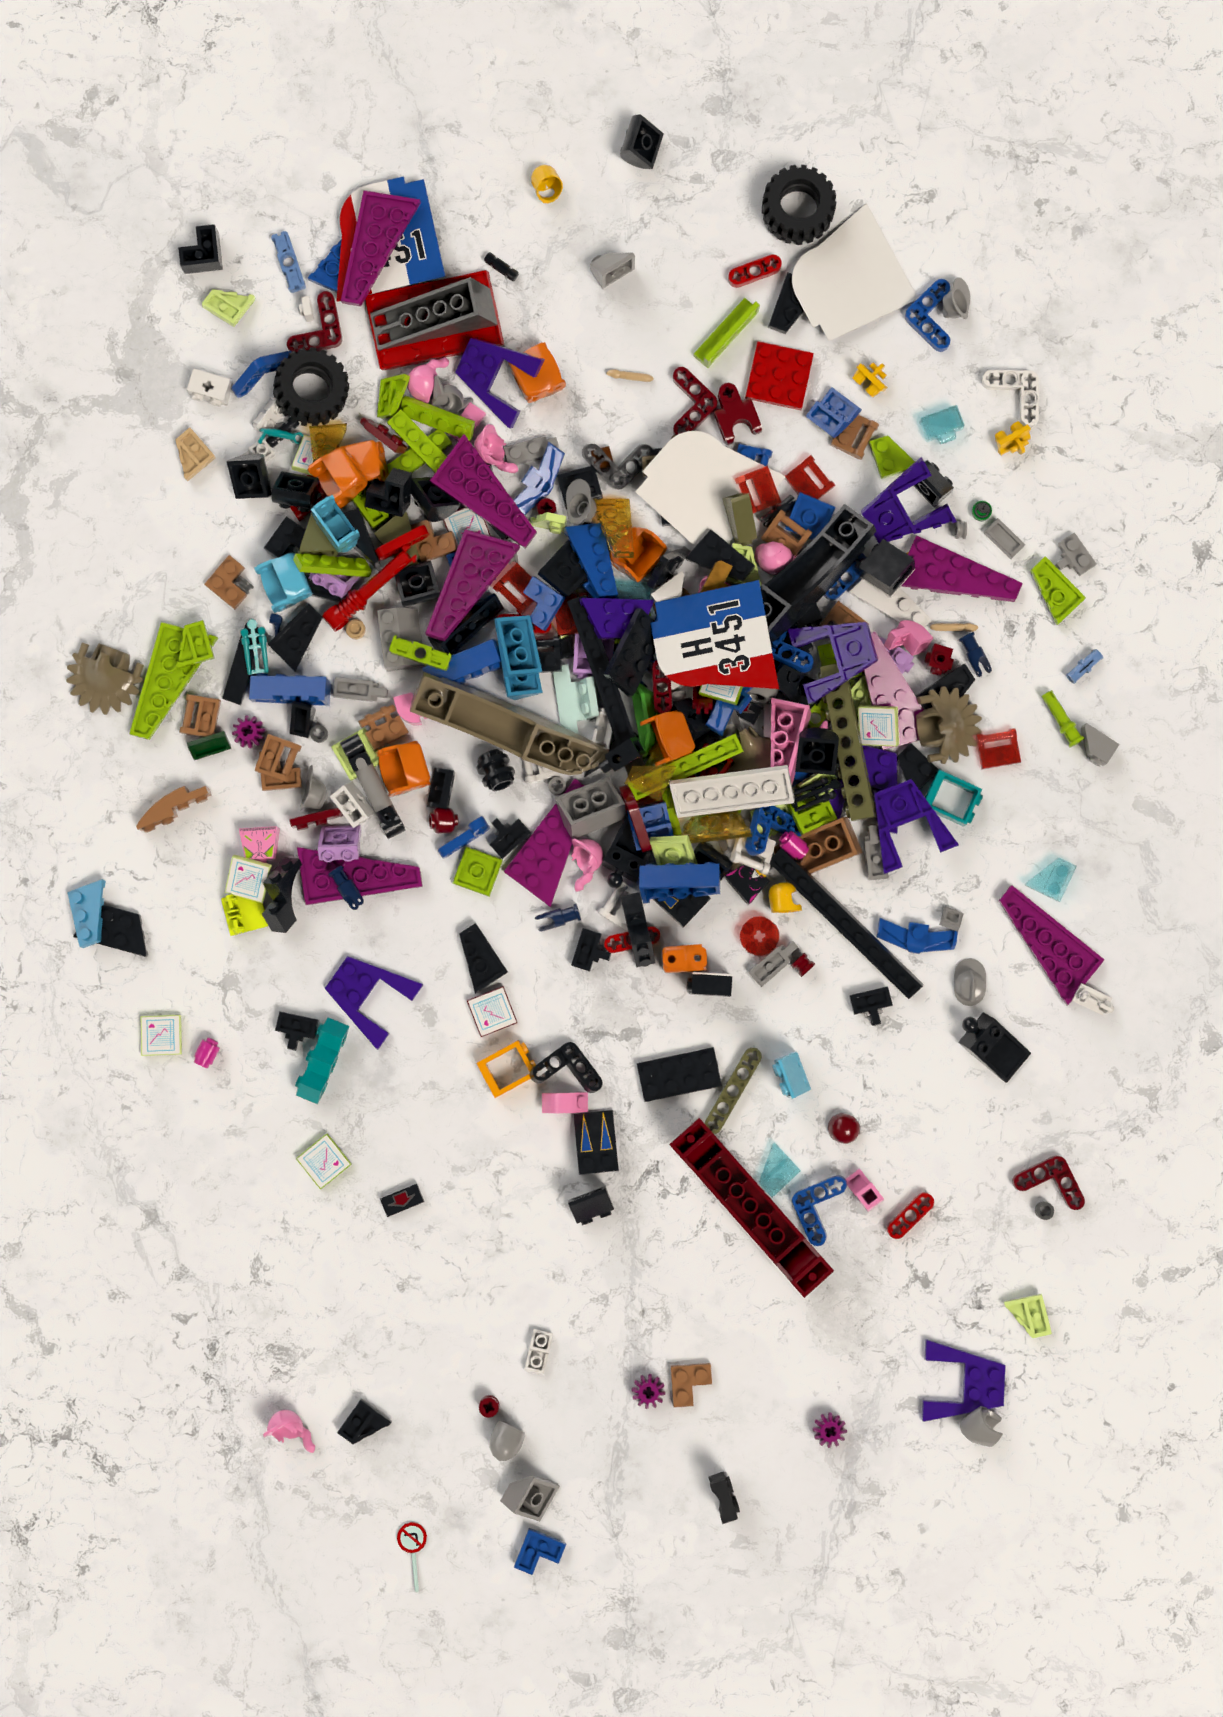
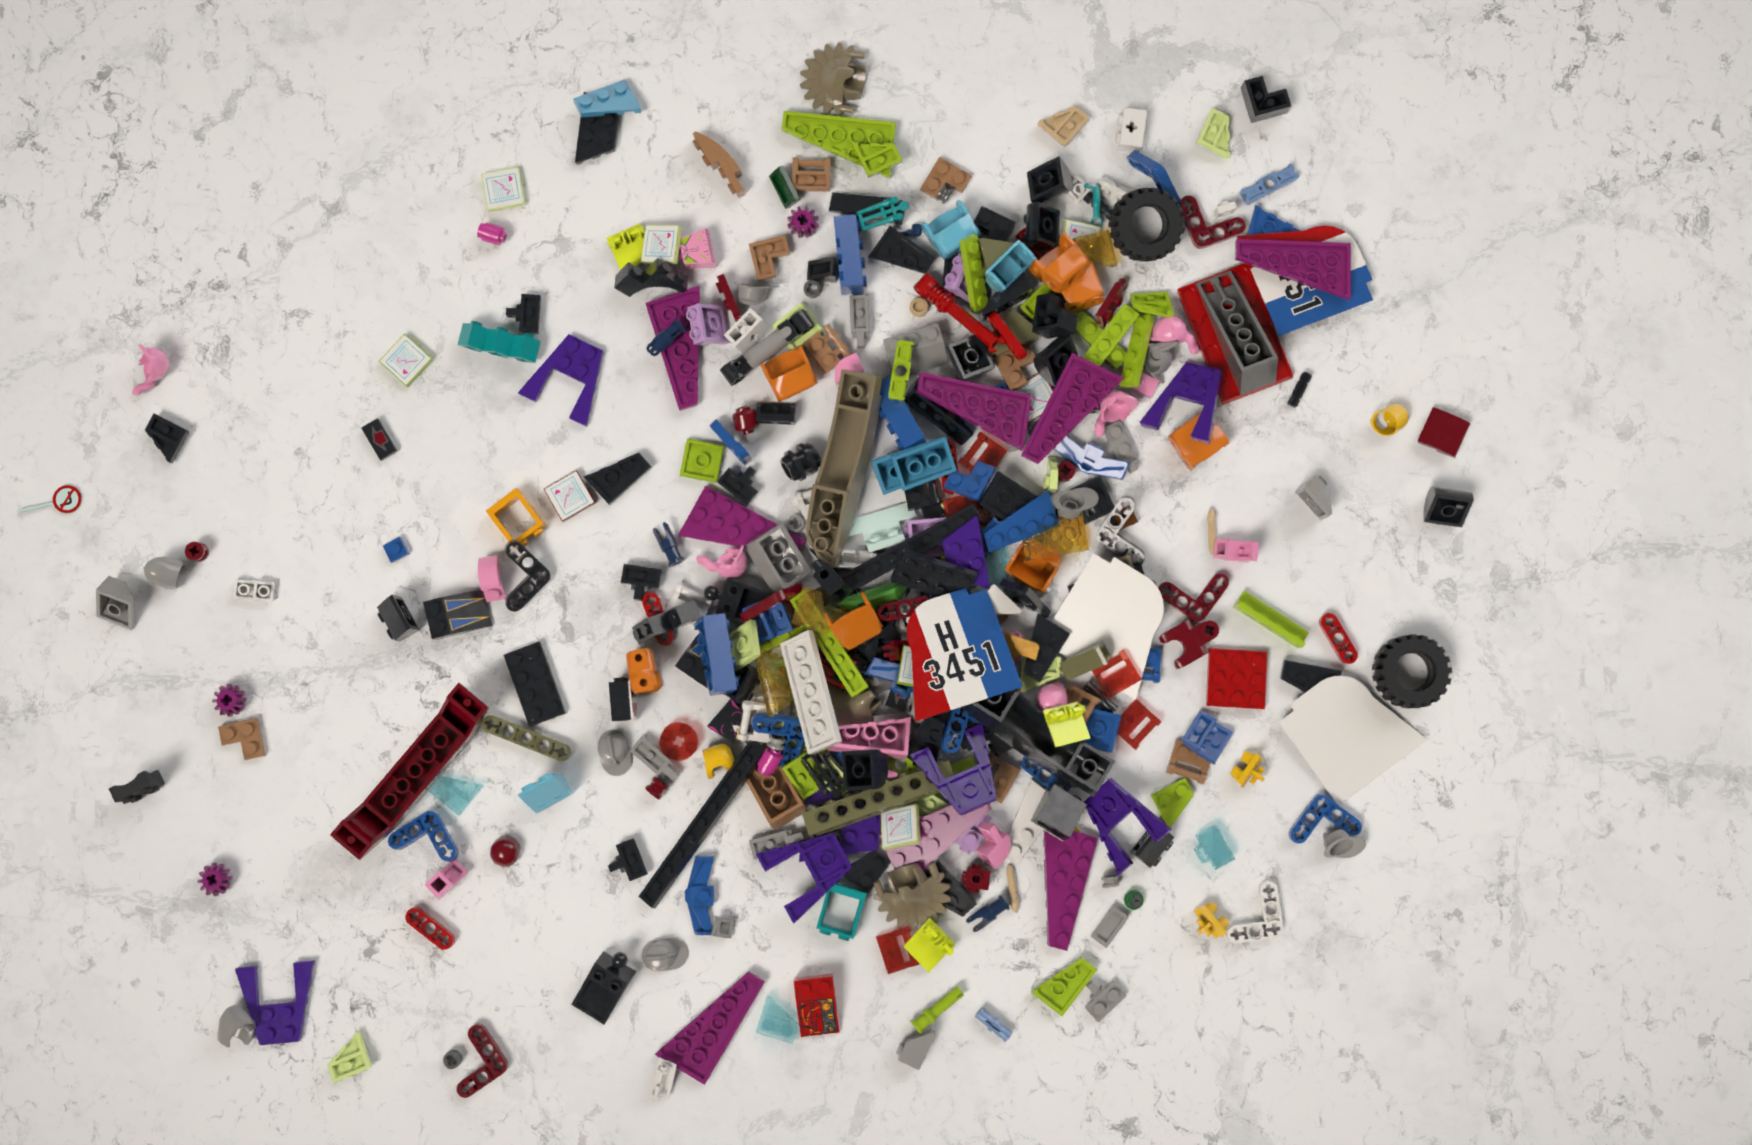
camera: 80 degrees right, 0 degrees up
medium nougat plate [254,734,302,783] -> none
blue plate [514,1528,566,1575] -> none
none -> blue plate [382,537,409,563]
none -> light grey piece [598,730,632,776]
none -> light grey bush [767,734,786,750]
none -> red slope [794,973,840,1037]
none -> neon yellow hinge [903,918,955,973]
none -> neon yellow hinge [1043,702,1090,747]
none -> bright pink brick [1213,539,1259,563]
none -> dark red slope [1418,407,1470,458]

